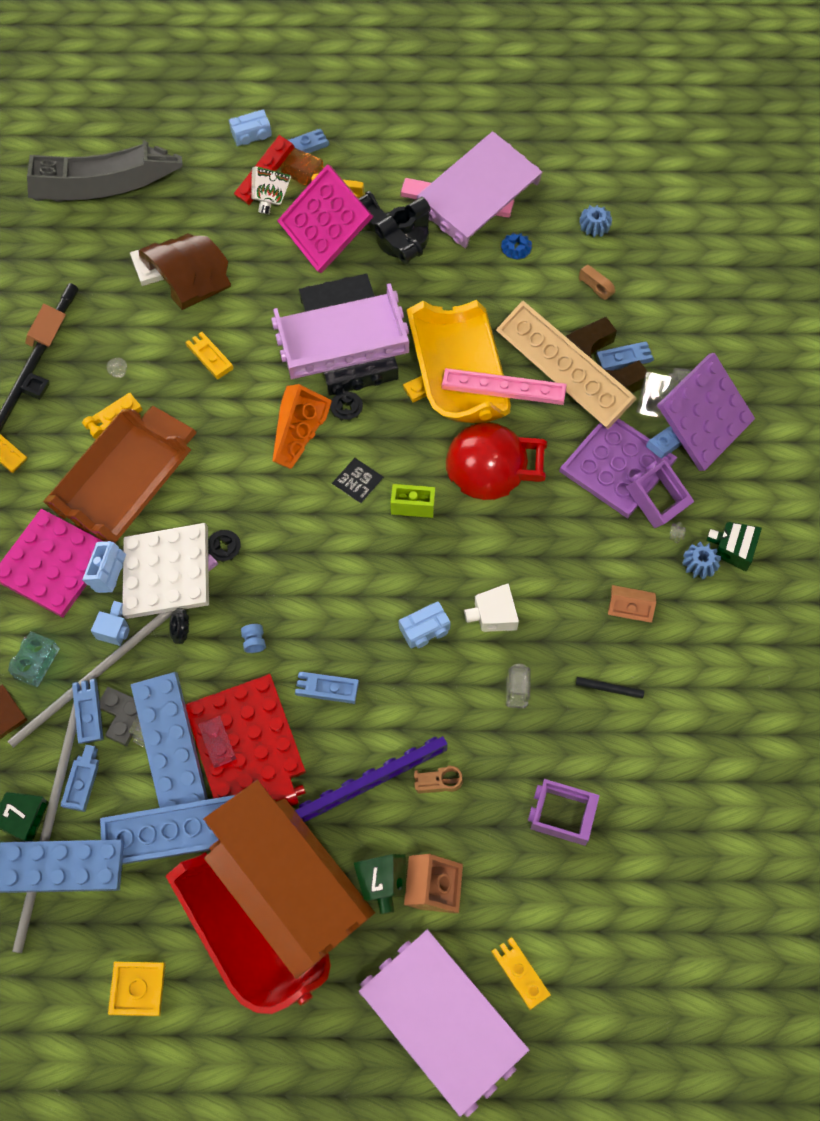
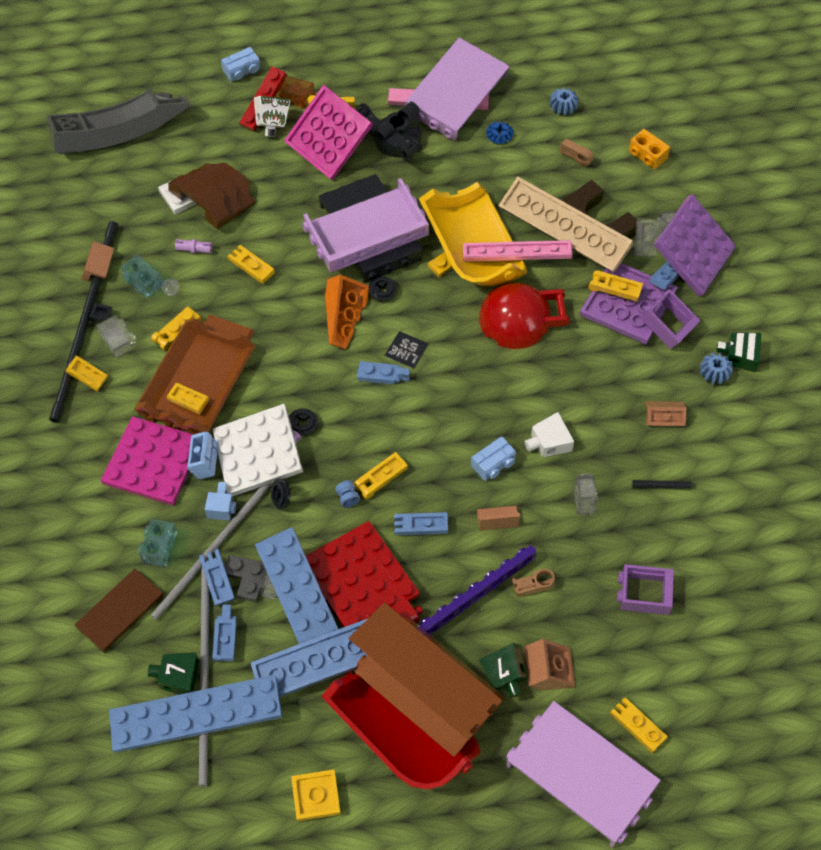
camera: 10 degrees left, 5 degrees down
clear pink plate [198,716,236,768] -> none
medium blue hinge [284,129,329,162] -> none
lime brick [391,484,435,518] -> none
medium blue hinge [596,342,654,370] -> none
clear plate [670,522,686,543] -> none
none -> clear brick [96,315,136,358]
none -> clear light blue brick [121,254,164,298]
none -> yellow plate [166,383,209,415]
none -> lavender pin [175,239,213,254]
none -> yellow plate [354,452,408,500]
none -> medium blue hinge [357,361,410,384]
none -> nougat panel [477,506,520,531]
none -> yellow plate [588,271,643,302]
none -> light orange brick [629,129,670,169]

